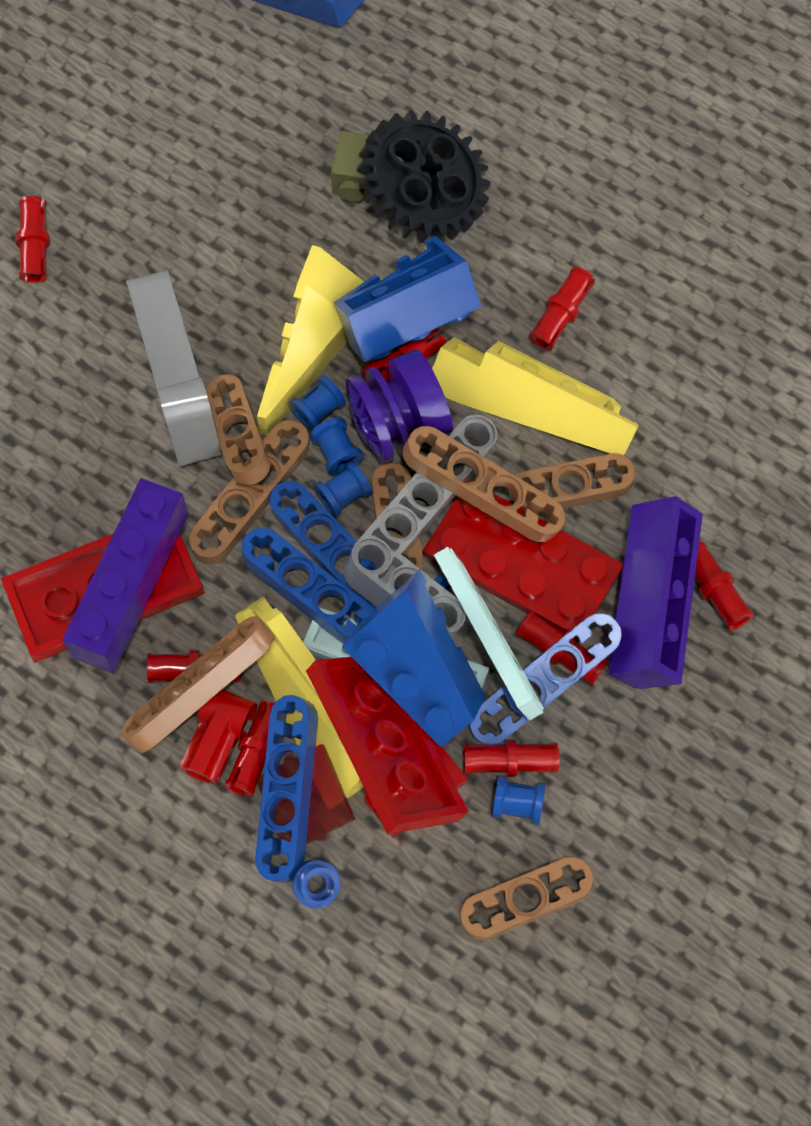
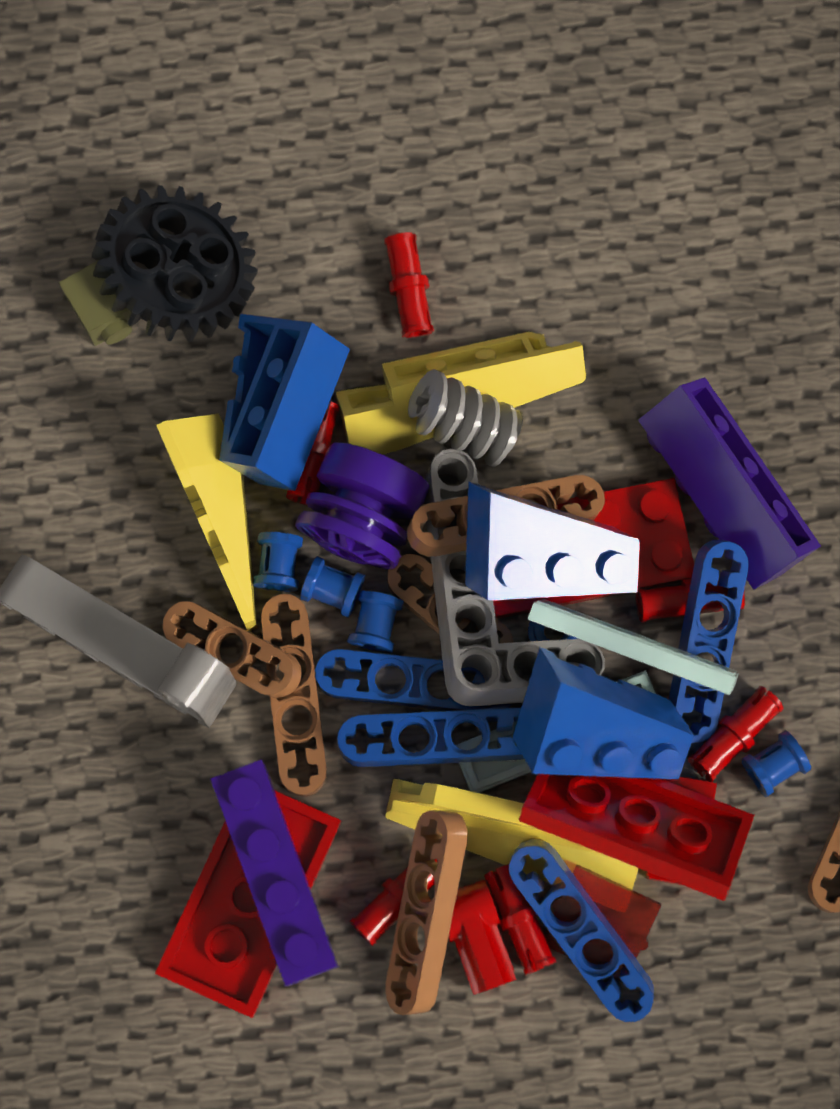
camera: 45 degrees left, 10 degrees up
blue plate [292,859,340,908] -> none
medium nougat beam [508,453,635,513] -> none
red pin [695,541,754,631] -> none
none -> light grey piece [408,369,523,468]
none -> wedge [465,482,640,600]

